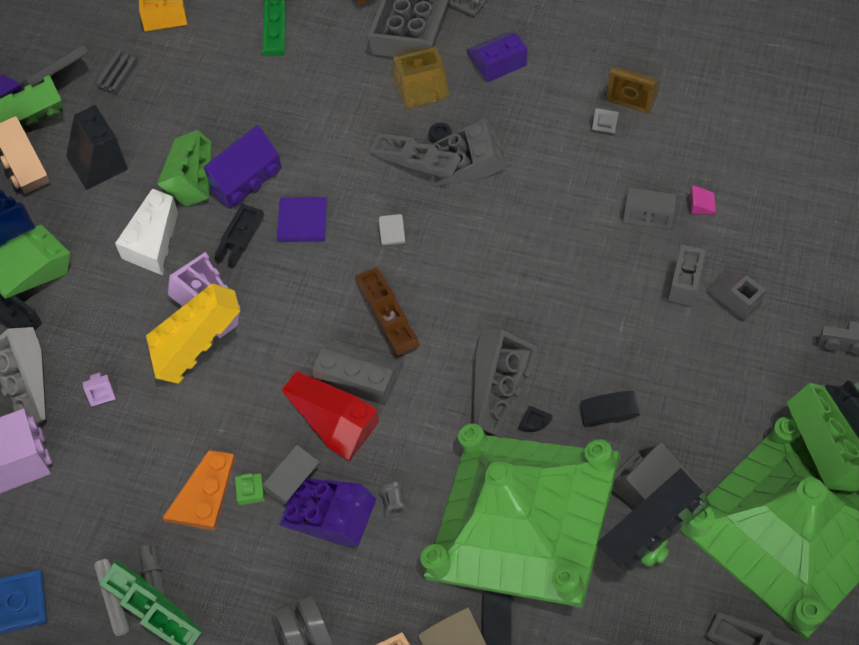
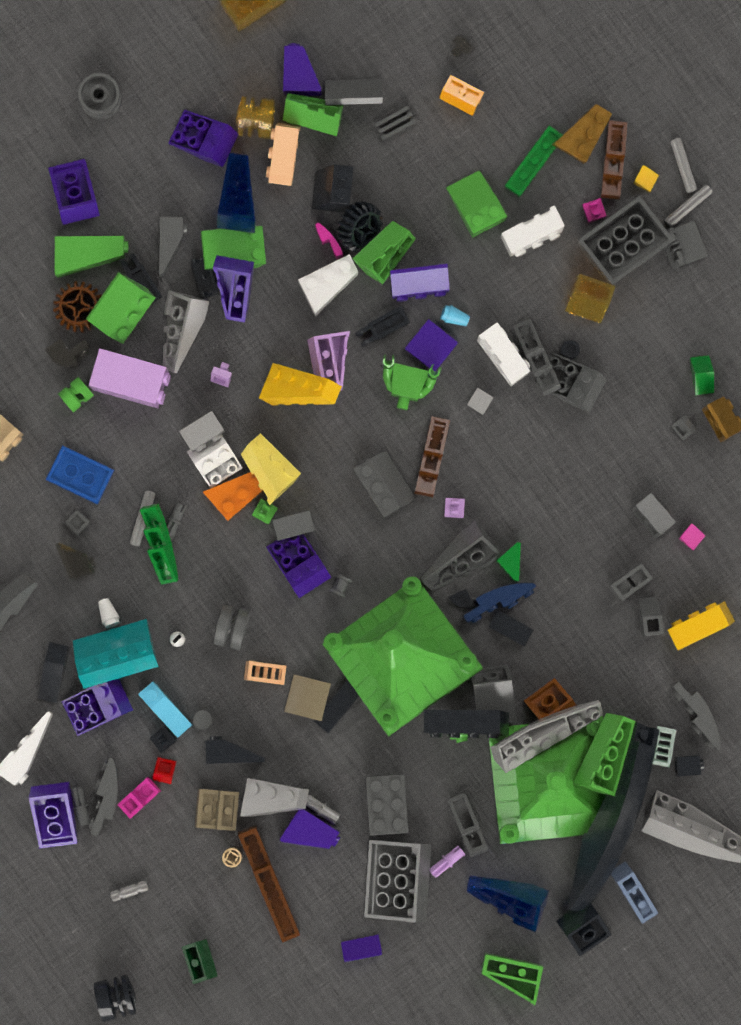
camera: 30 degrees right, 25 degrees up
red wedge [282,371,379,462] -> none
dark purple slope [466,33,527,82] -> none
none -> light grey slope [179,411,225,453]
none -> white slope [187,437,242,489]
none -> dark purple wedge [213,255,254,322]
none -> light yellow wedge [241,433,301,505]
none -> dark pink slope [315,223,343,260]
none -> black gear [336,201,383,253]
none -> bright green torso [383,354,442,410]
none -> medium azure cone [440,305,470,326]
none -> lavender tile [444,498,465,518]
none -> bright green slope [446,170,507,238]
none -> dark blue slope [463,583,536,623]
none -> white wedge [477,322,531,386]
none -> light grey wedge [490,700,604,773]
none -> green slope [496,542,521,582]
none -> white wedge [501,205,565,257]
none -> dark orange slope [524,678,577,719]
none -> dark pink tile [582,198,607,223]
none -> yellow wedge [668,601,735,650]
none -> green slope [690,355,714,396]

